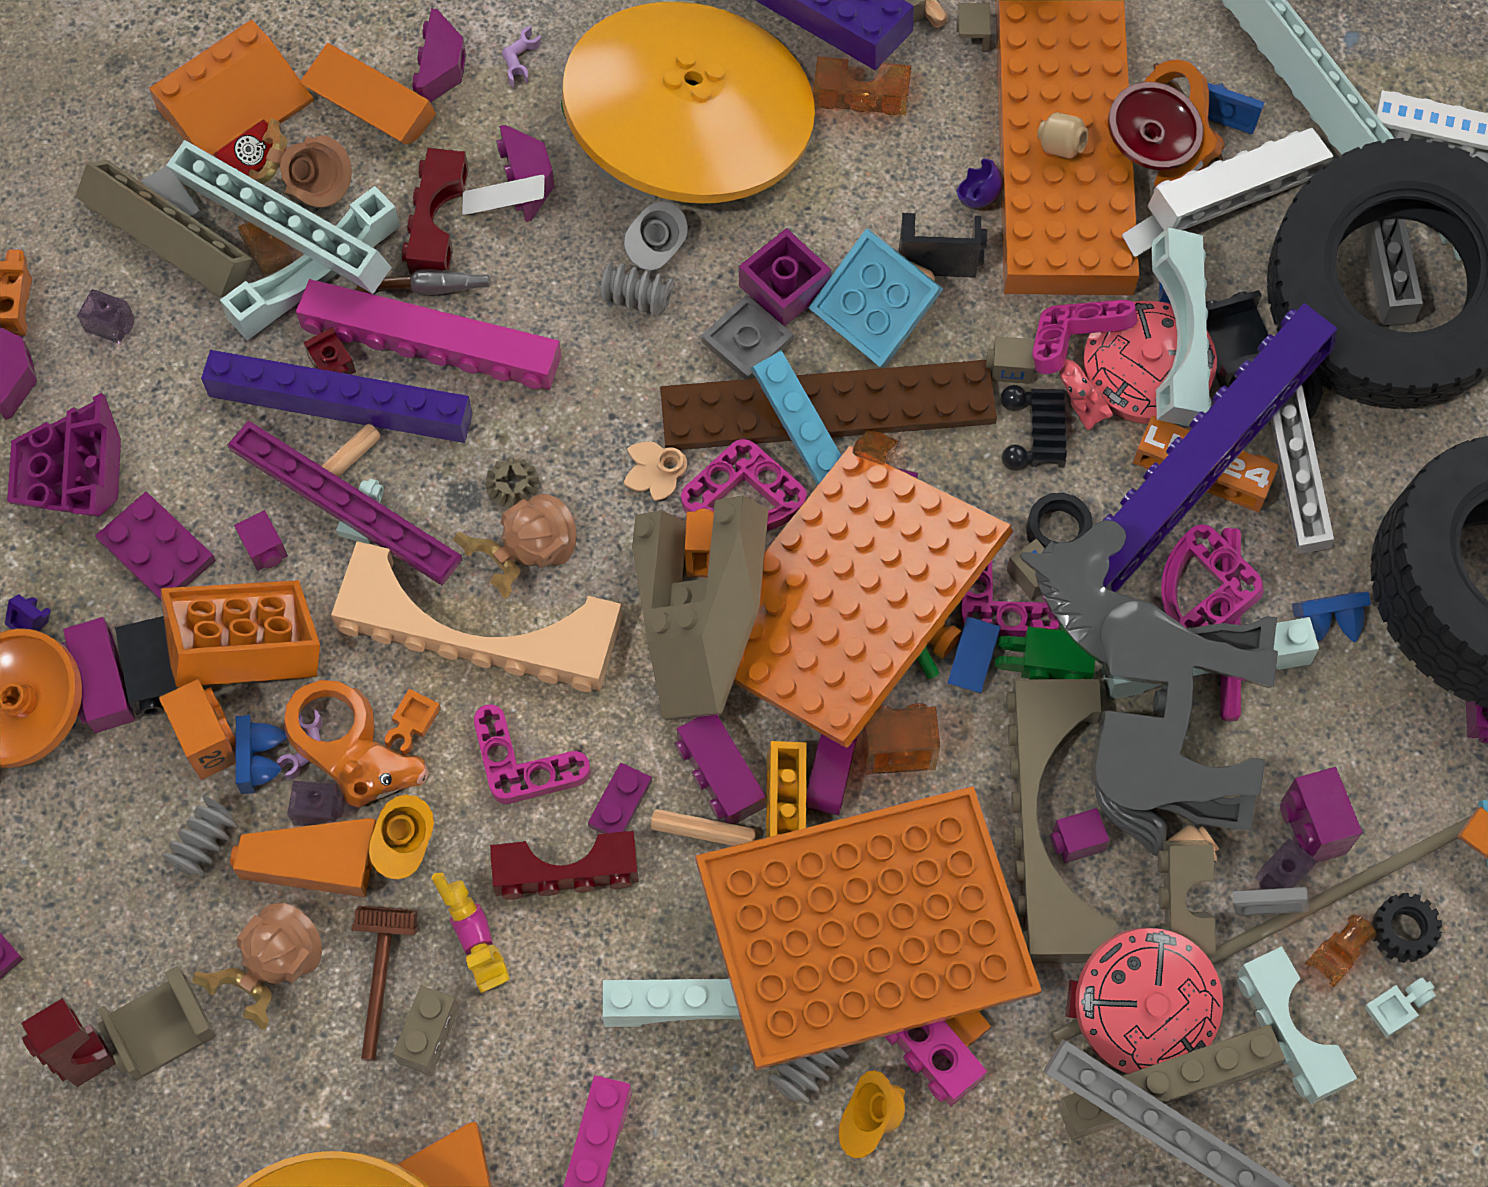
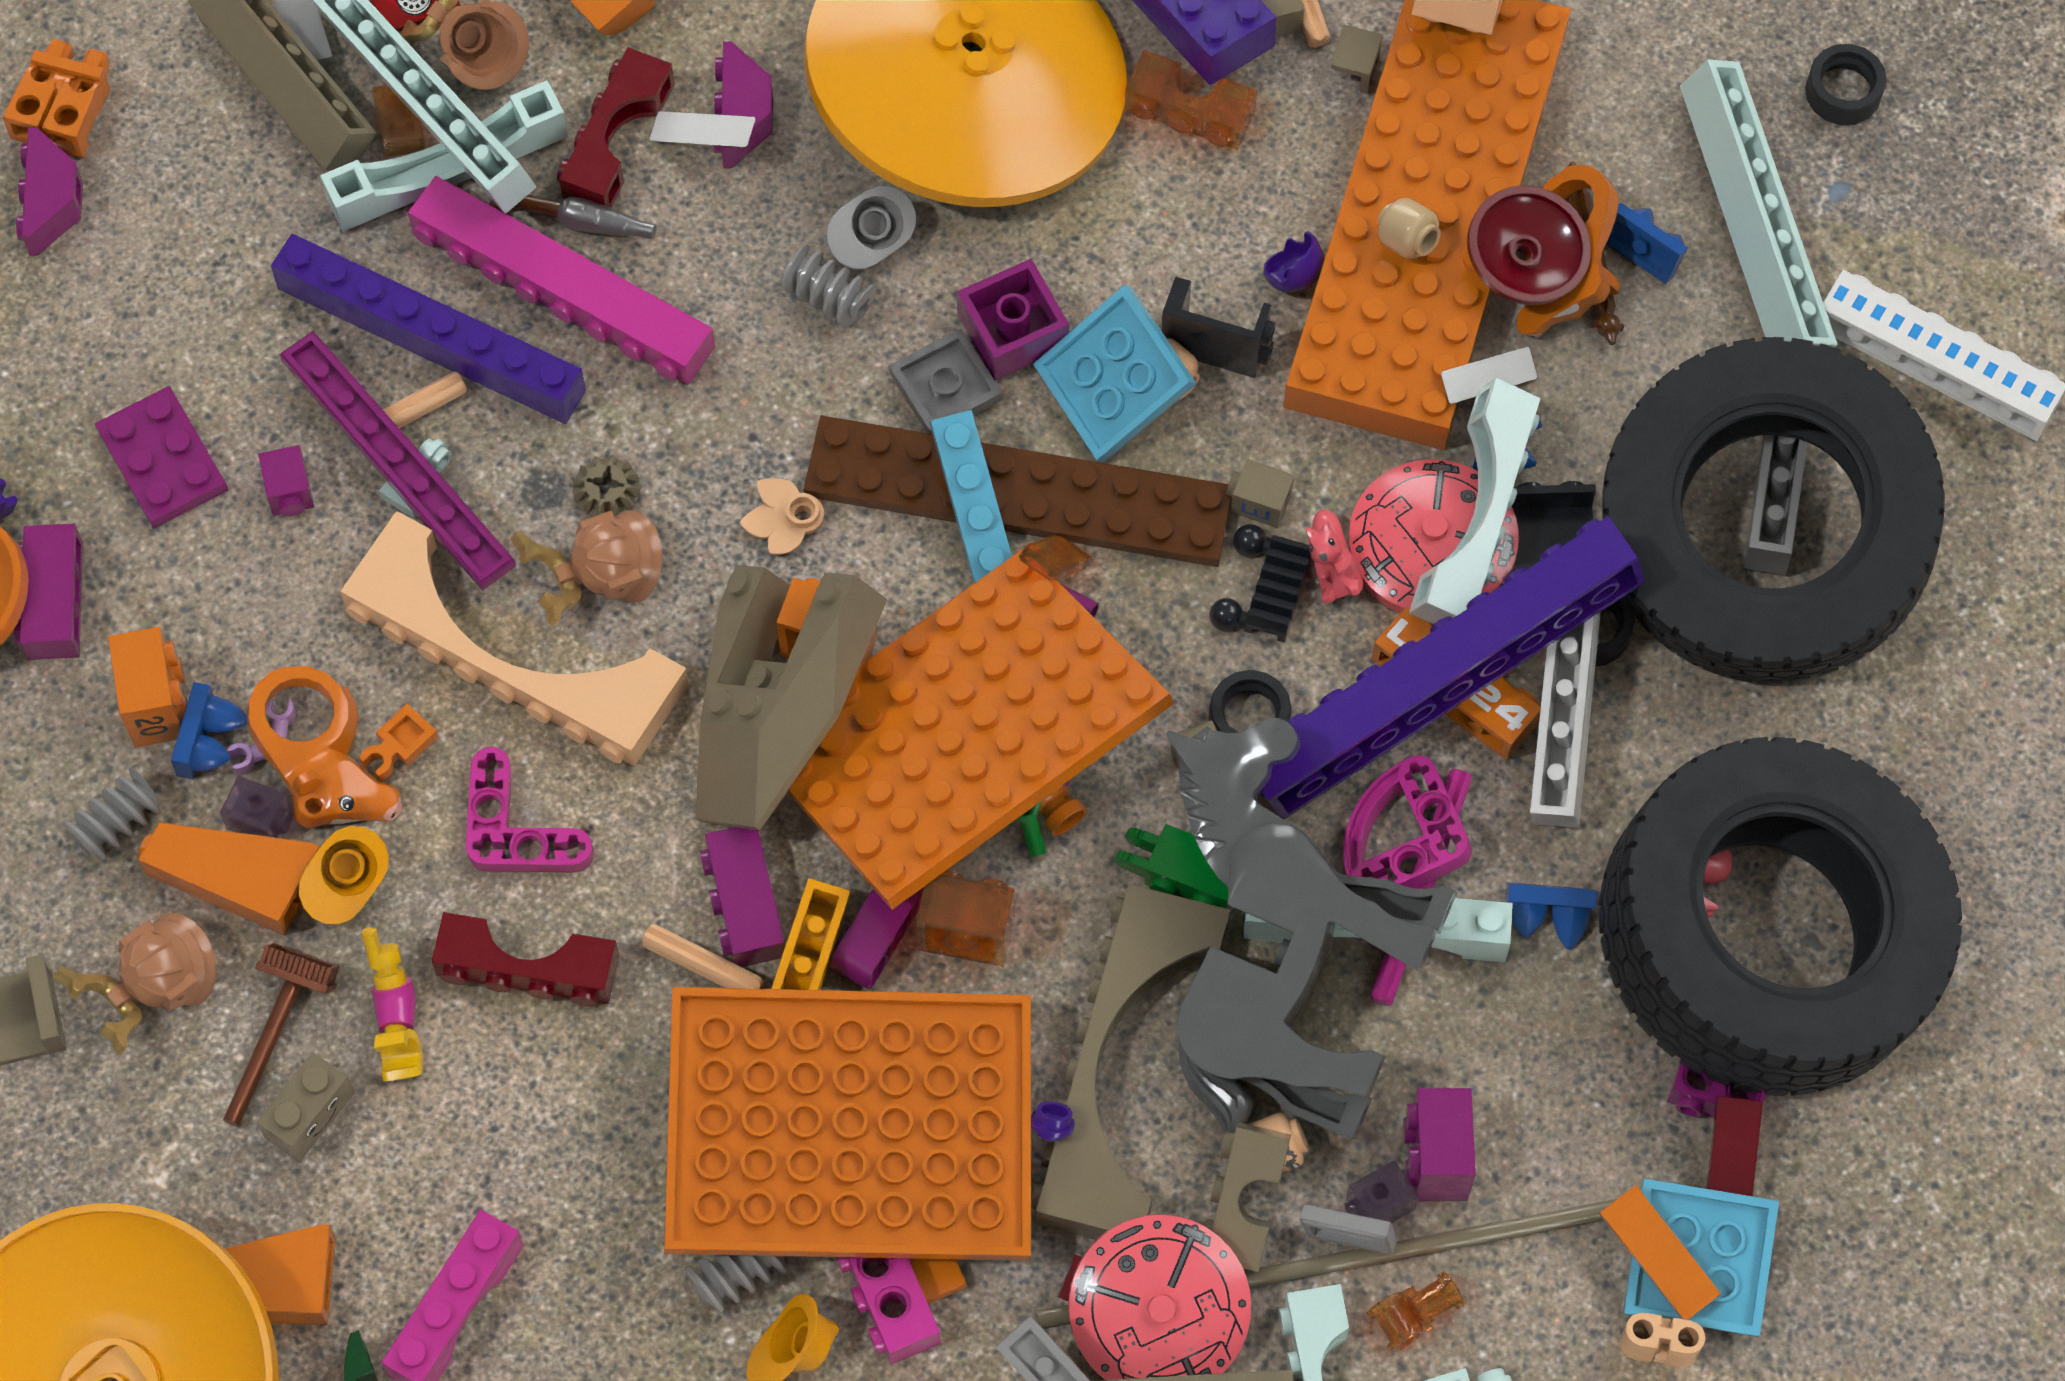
camera: 15 degrees right, 0 degrees up
magenta wedge [7,392,121,517] -> none
clear purple brick [77,289,134,344] -> none
black panel [115,616,180,716] -> none
orange slope [161,580,320,687] -> none
dark red brick [303,327,356,375] -> none
magenta plate [588,762,652,834] -> none
light aqua arch [602,979,740,1027] -> none
dark pink beam [681,439,807,531] -> none
blue tile [947,617,1000,694] -> none
dark pink beam [960,560,1060,637] -> none
dark pink beam [1032,300,1138,374] -> none
magenta brick [1050,808,1110,863] -> none
white brick [1148,128,1333,230] -> none
black tyre [1371,893,1442,963] -> none
none -> dark purple plate [1031,1101,1075,1141]

